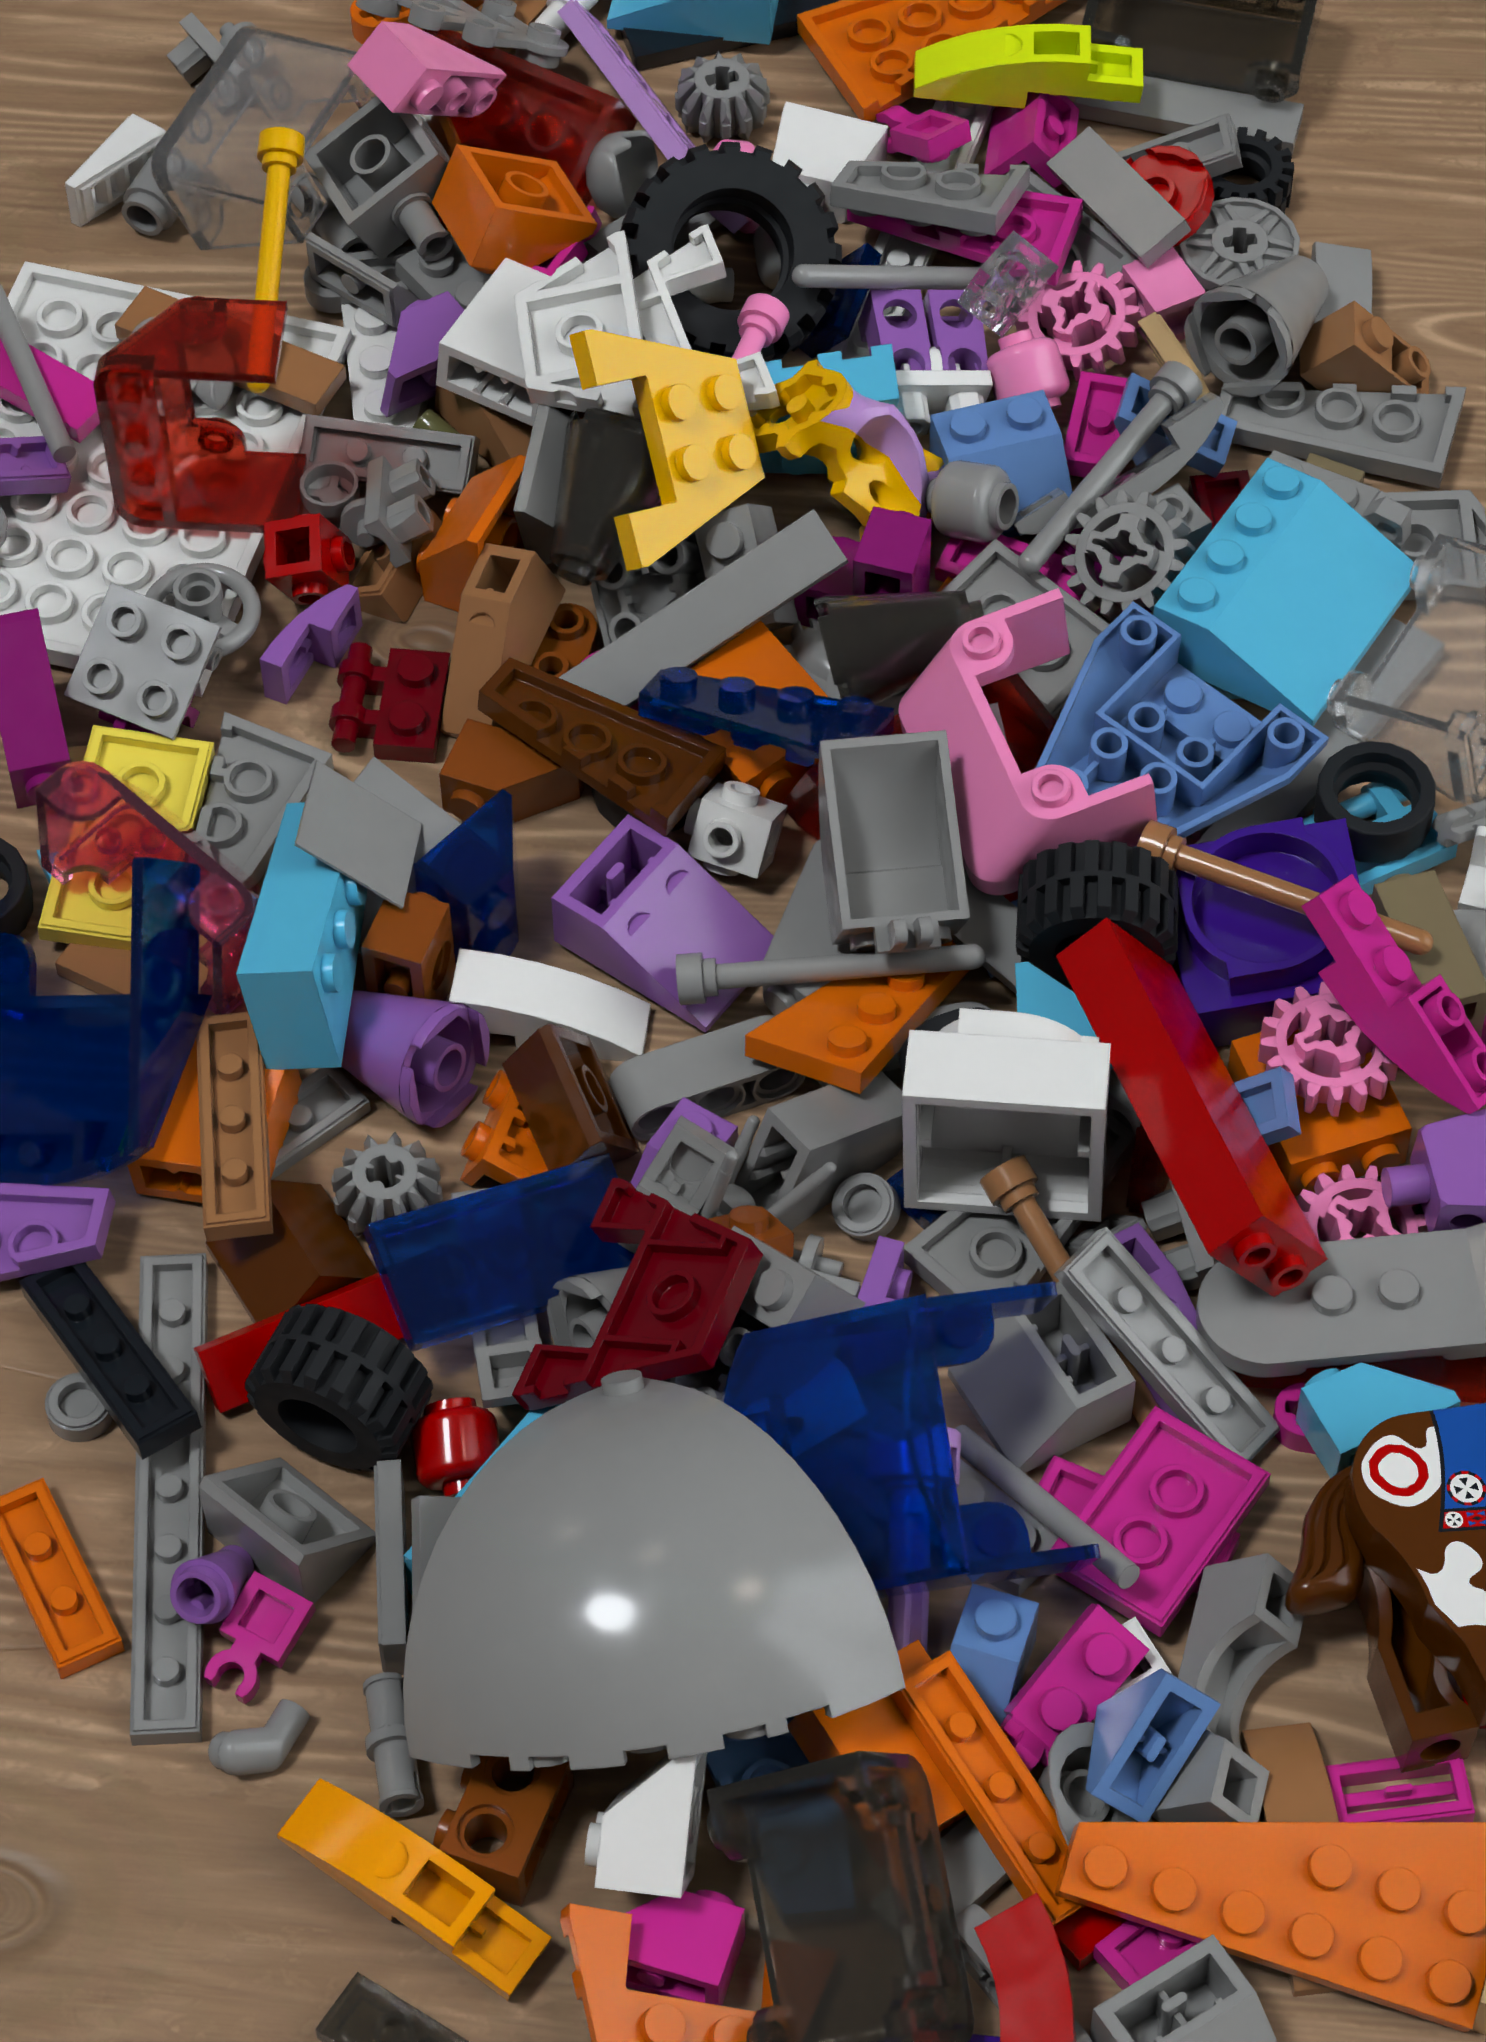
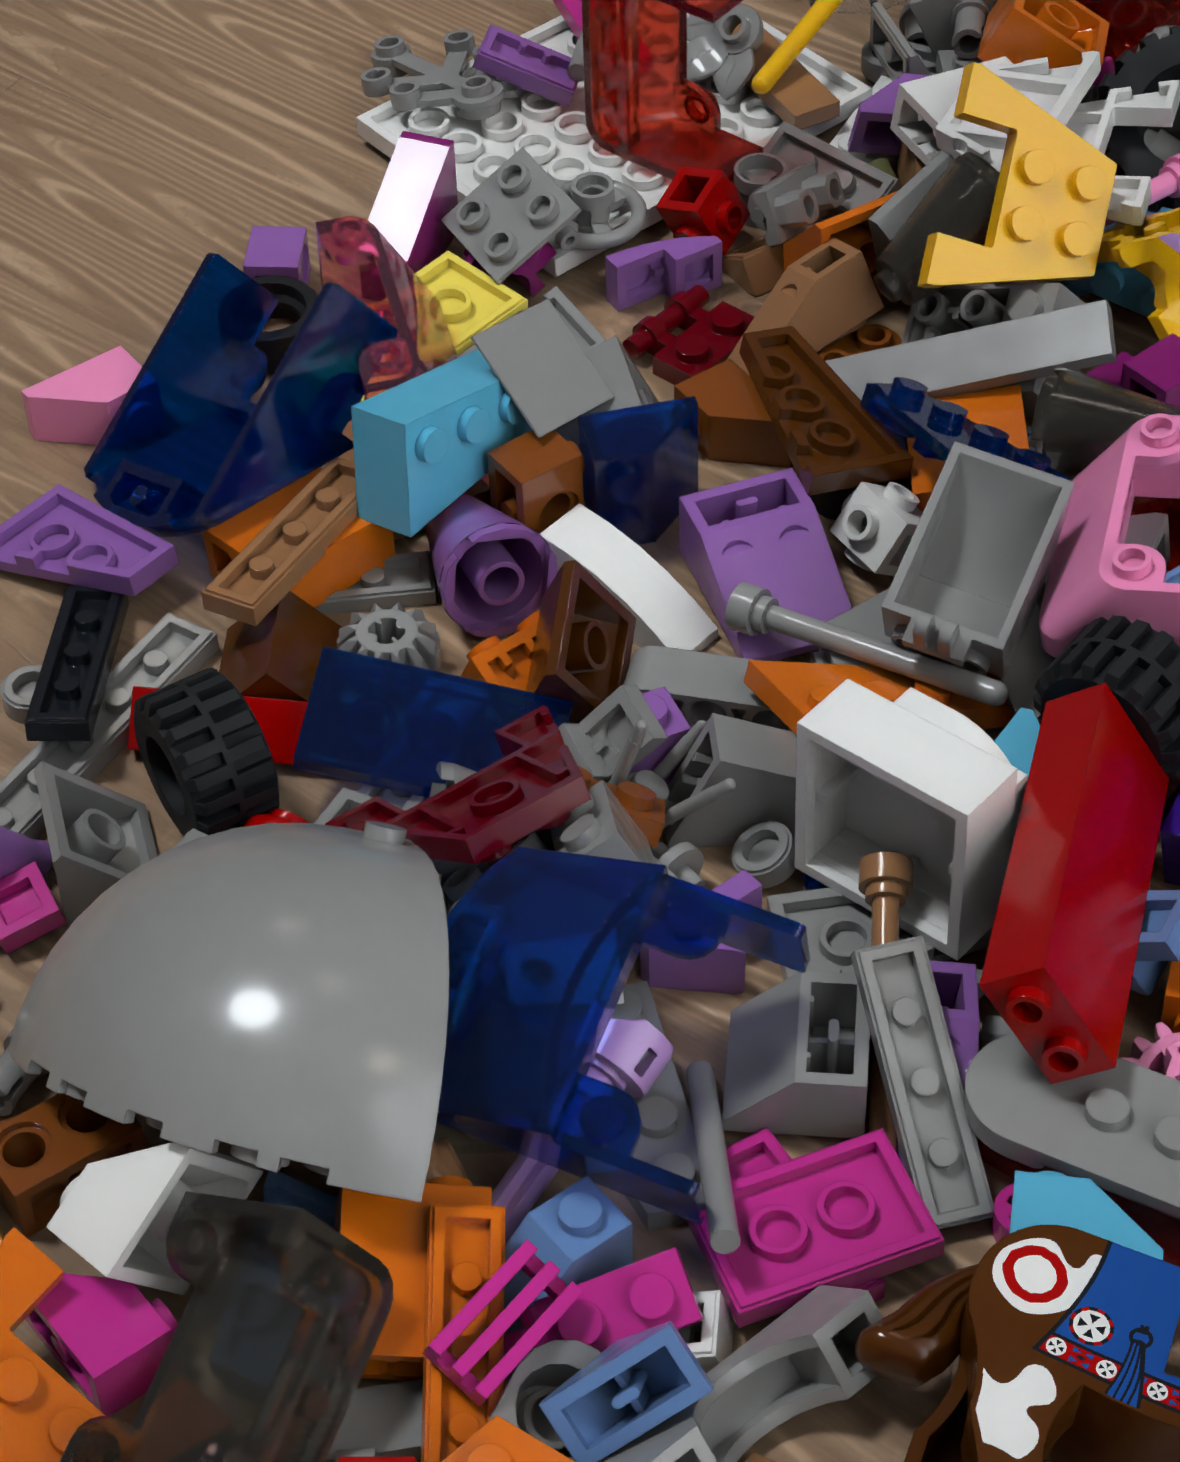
camera: 35 degrees right, 10 degrees down
none -> dark pink tile [422,1239,584,1407]

